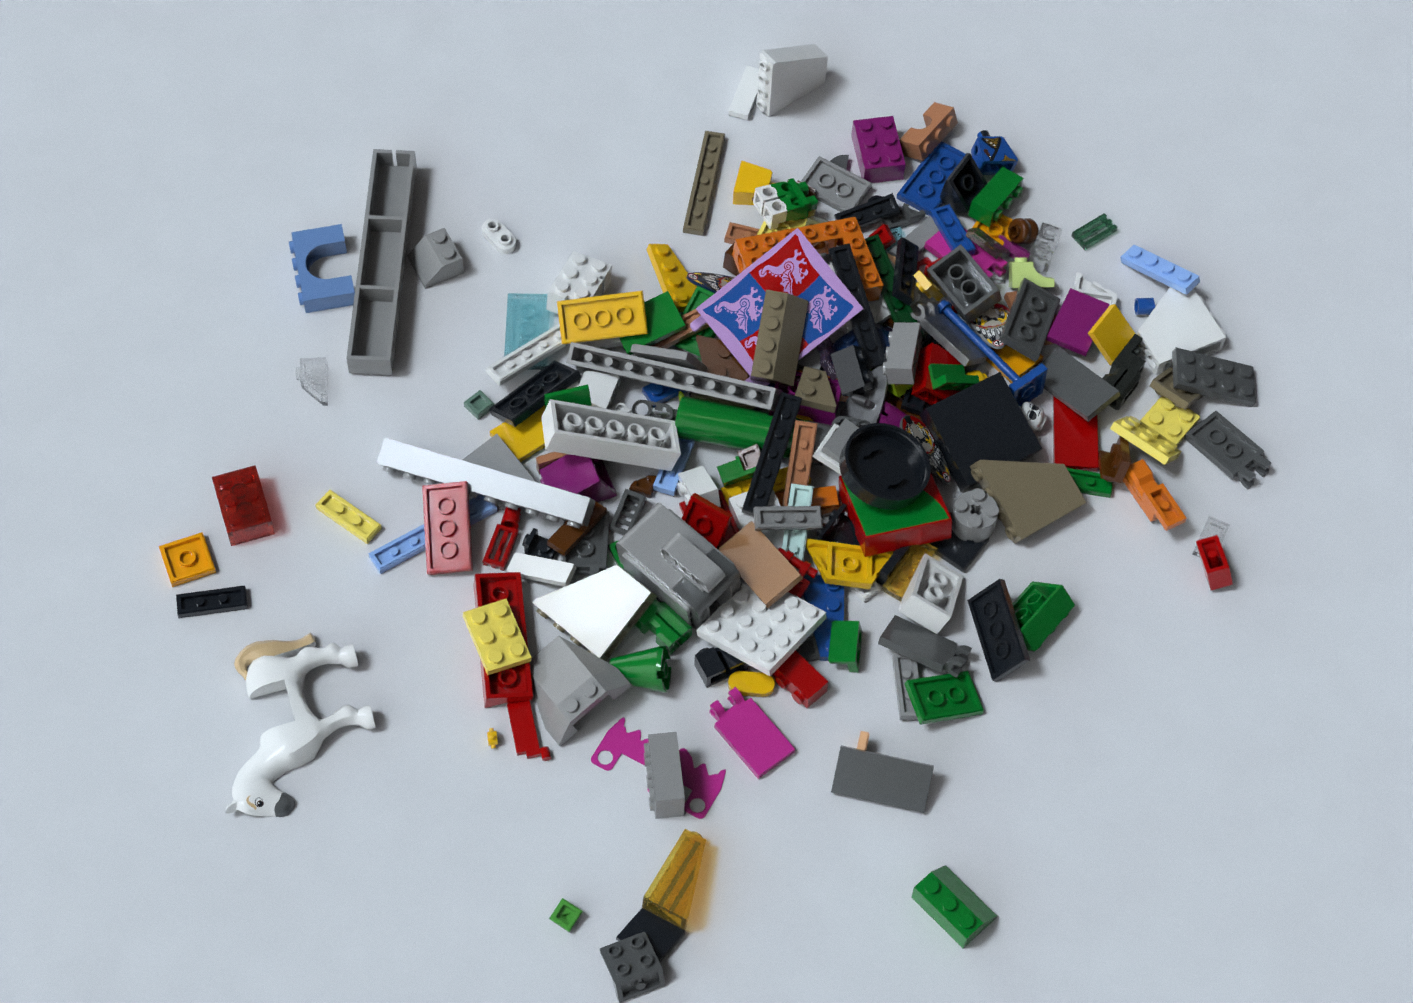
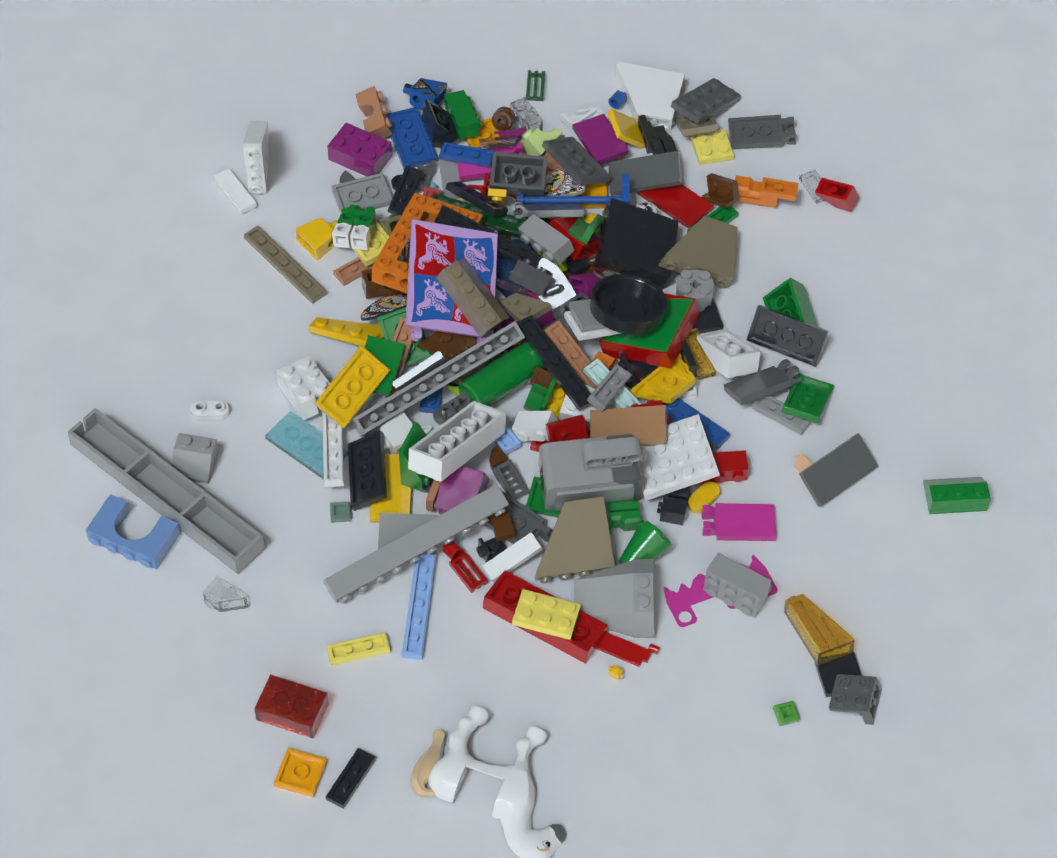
camera: 50 degrees left, 5 degrees down
tile [422,481,473,575] -> none
green panel [828,621,863,673] -> none
light yellow plate [1110,416,1182,465] -> none
light blue plate [1120,245,1200,295] -> none

